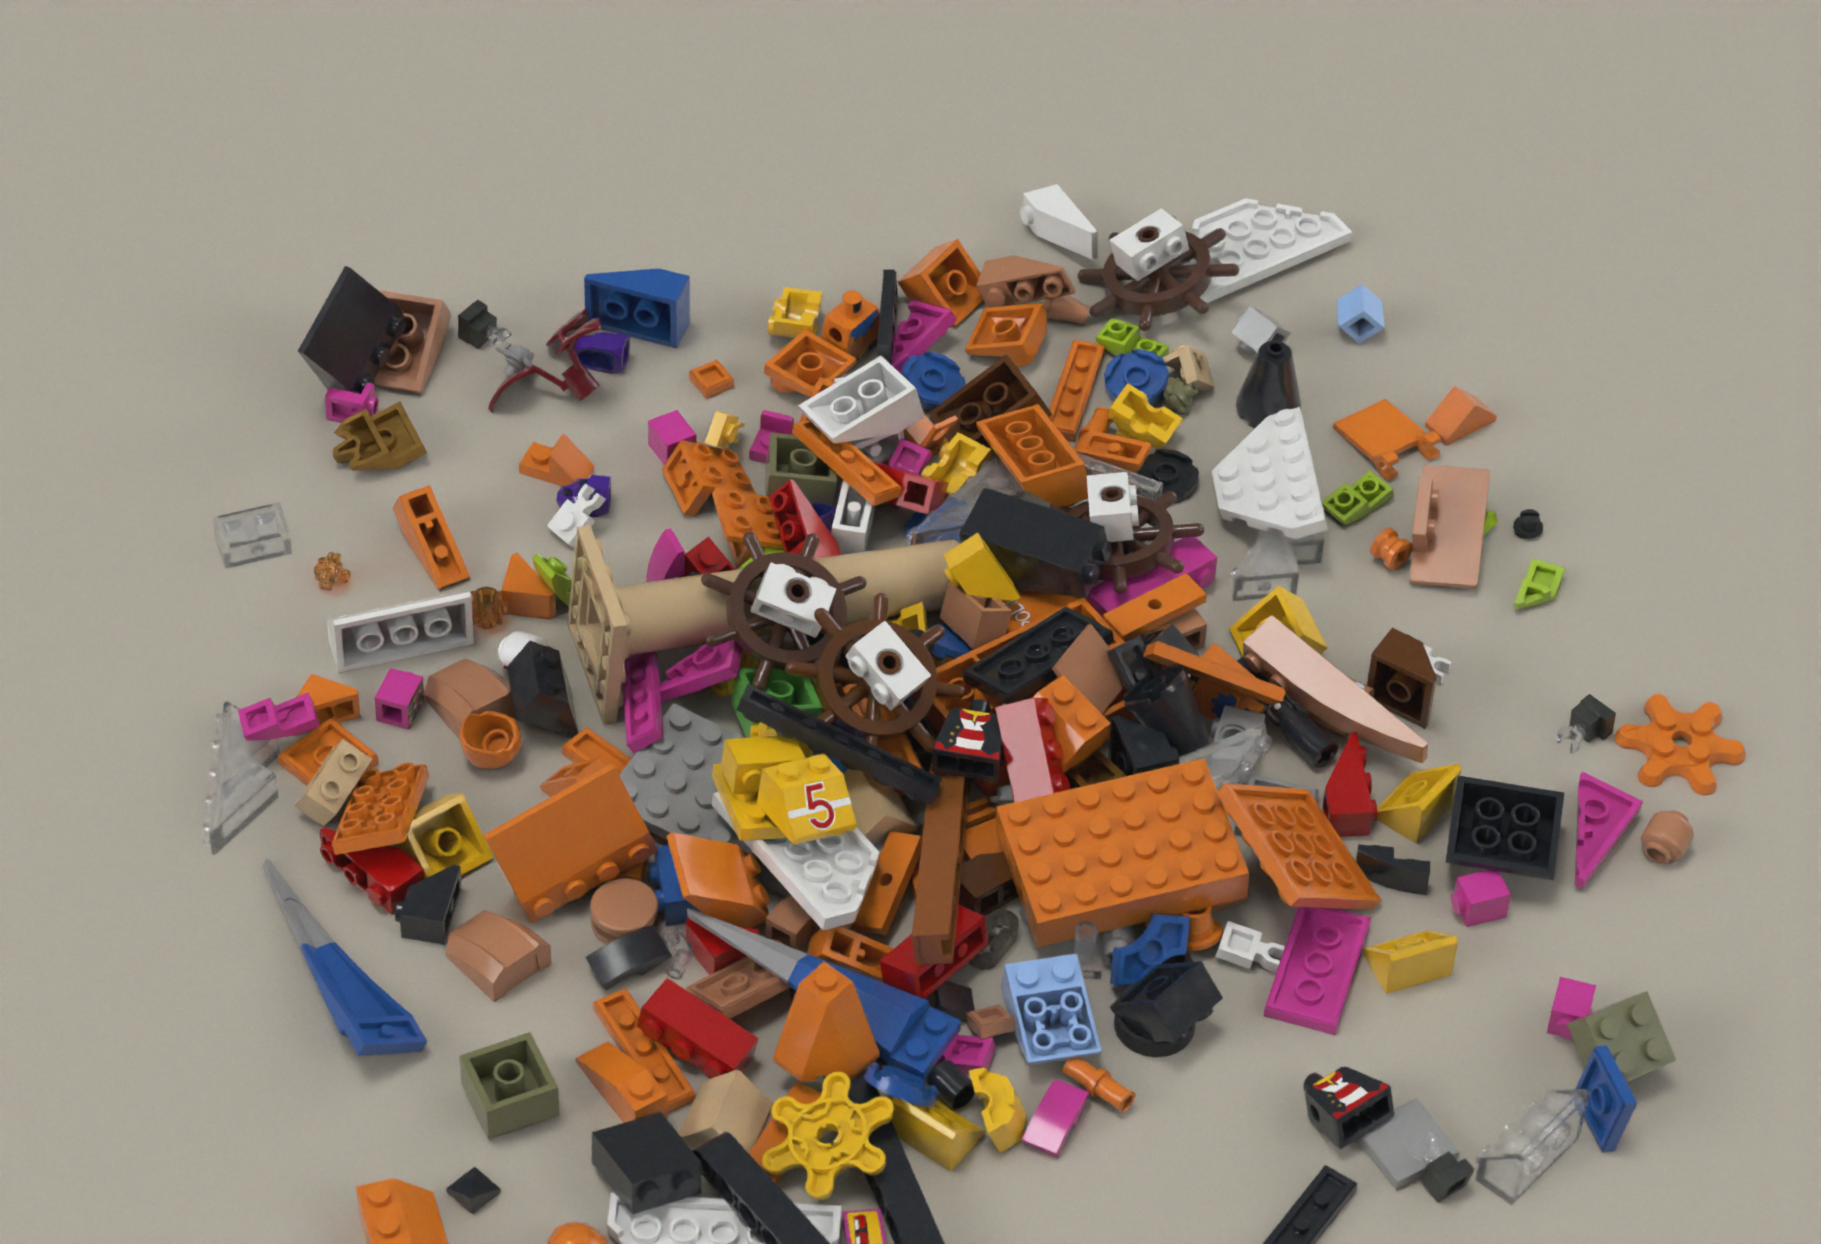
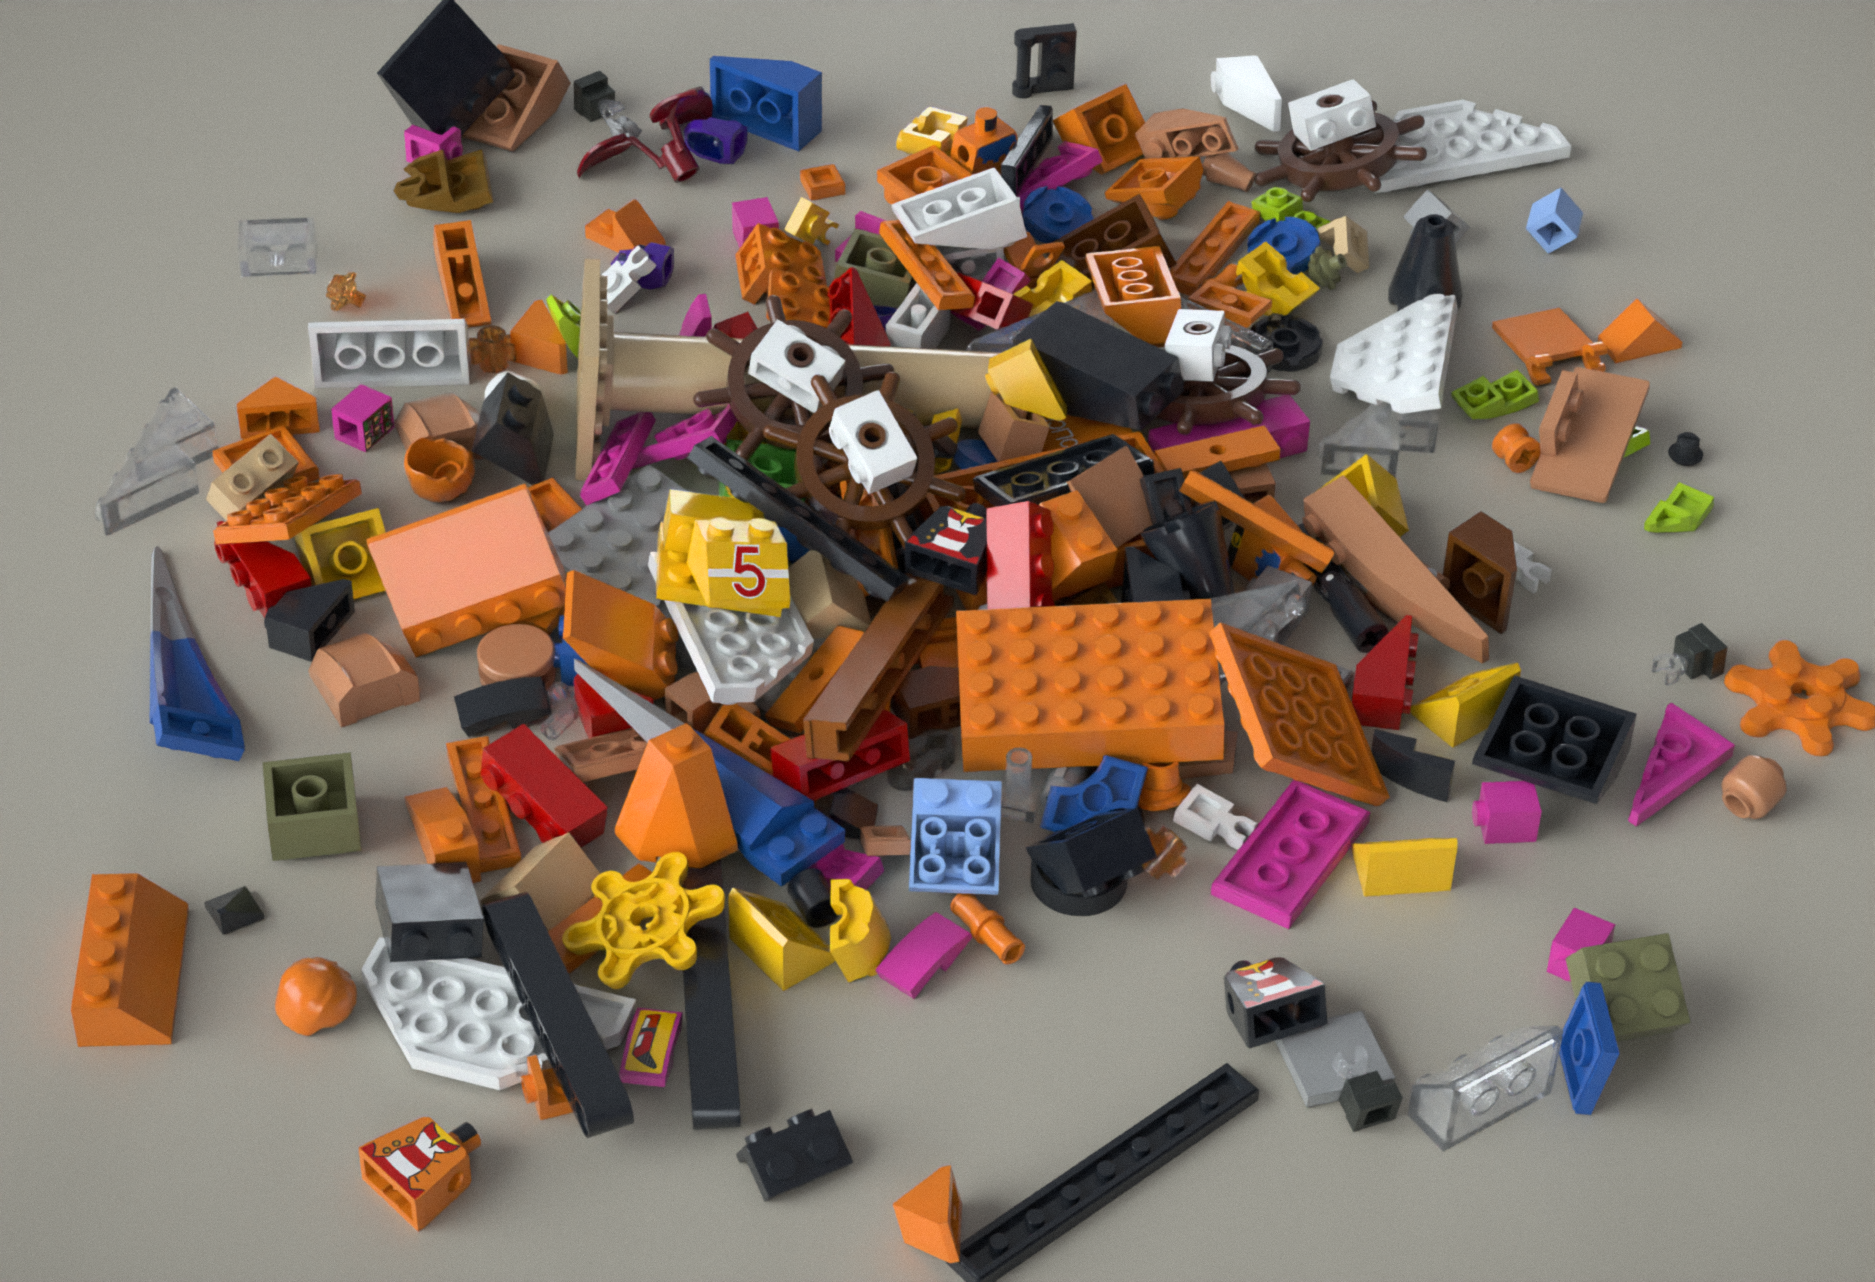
camera: 15 degrees right, 5 degrees down
dark pink slope [237,693,320,741] -> none
blue tile [864,1063,939,1107] -> none
none -> black plate [1012,23,1077,98]
none -> clear orange gear [1142,825,1188,880]

